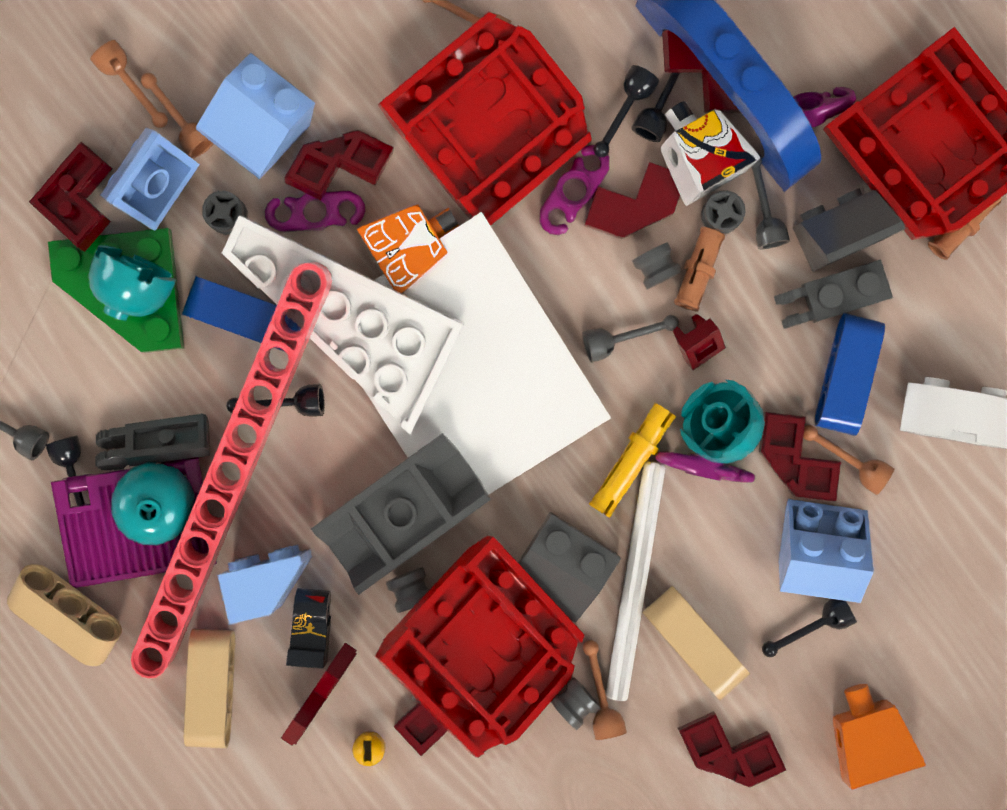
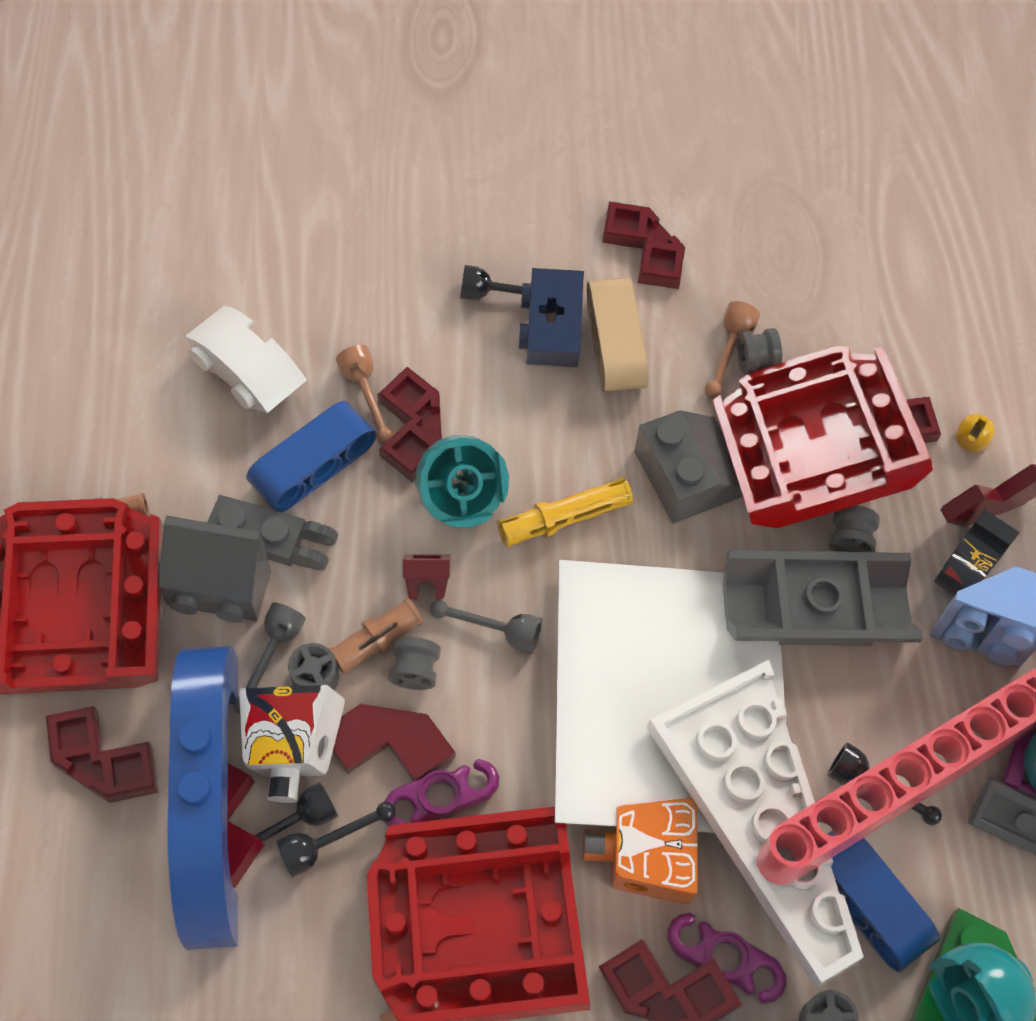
camera: 150 degrees left, 25 degrees down
white axle [606,461,665,701] -> none
magenta piece [655,452,756,483] -> none
light blue slope [779,499,874,603] -> none
magenta piece [794,87,856,128] -> none
orange torso [833,684,926,790] -> none
none -> dark red tile [46,706,159,803]
none -> dark blue brick [519,268,584,367]

